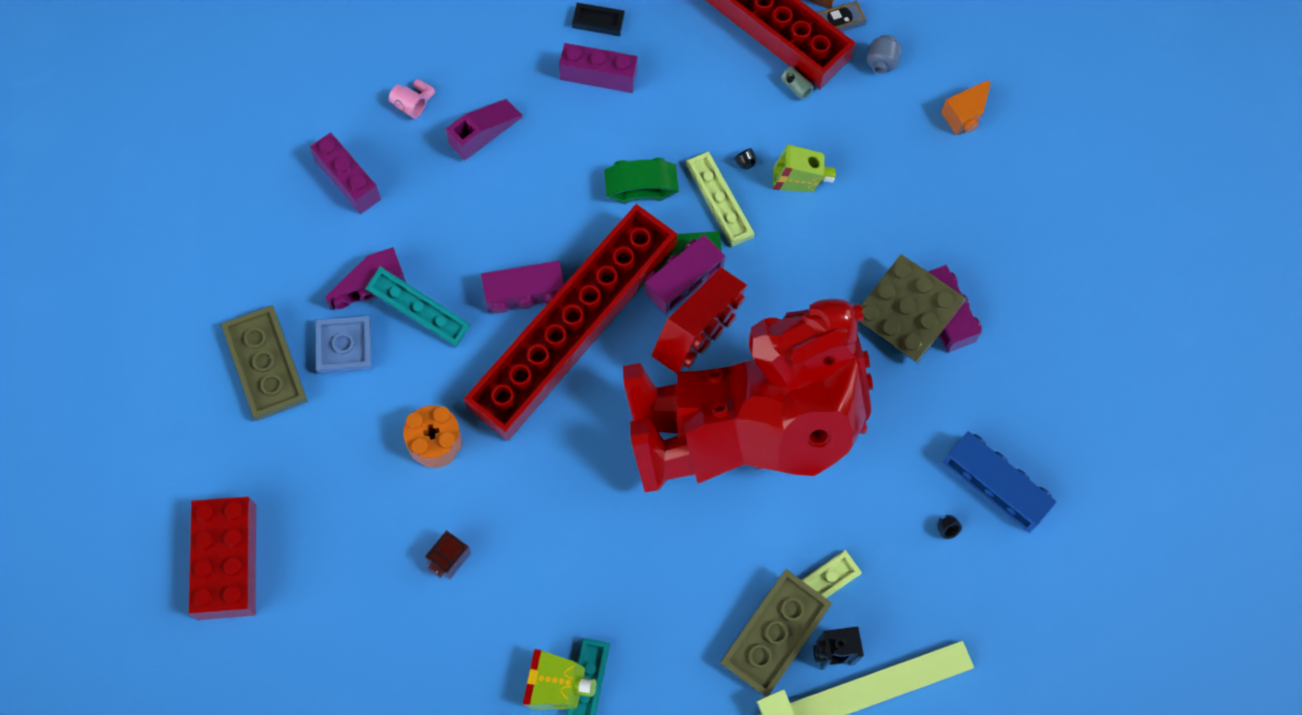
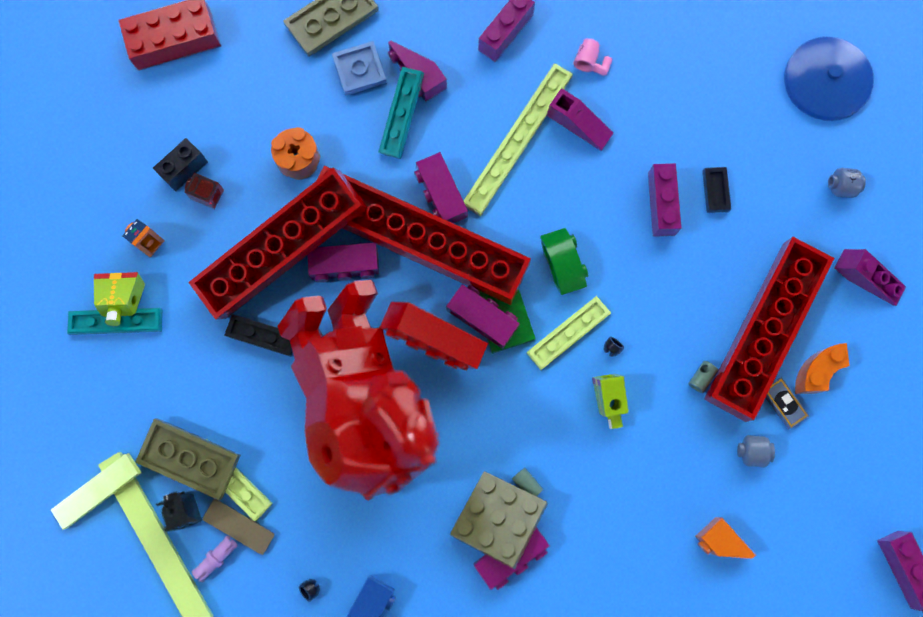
camera: 80 degrees right, 10 degrees up
none -> orange slope [122,219,165,257]
none -> black hinge [153,138,208,192]
none -> red brick [188,167,368,320]
none -> lavender pin [192,536,238,582]
none -> dark tan piece [203,499,274,555]
none -> black plate [224,314,293,357]
none -> magenta brick [308,243,379,282]
none -> yellowish green tile [464,63,573,216]
none -> sand green piece [512,468,543,496]

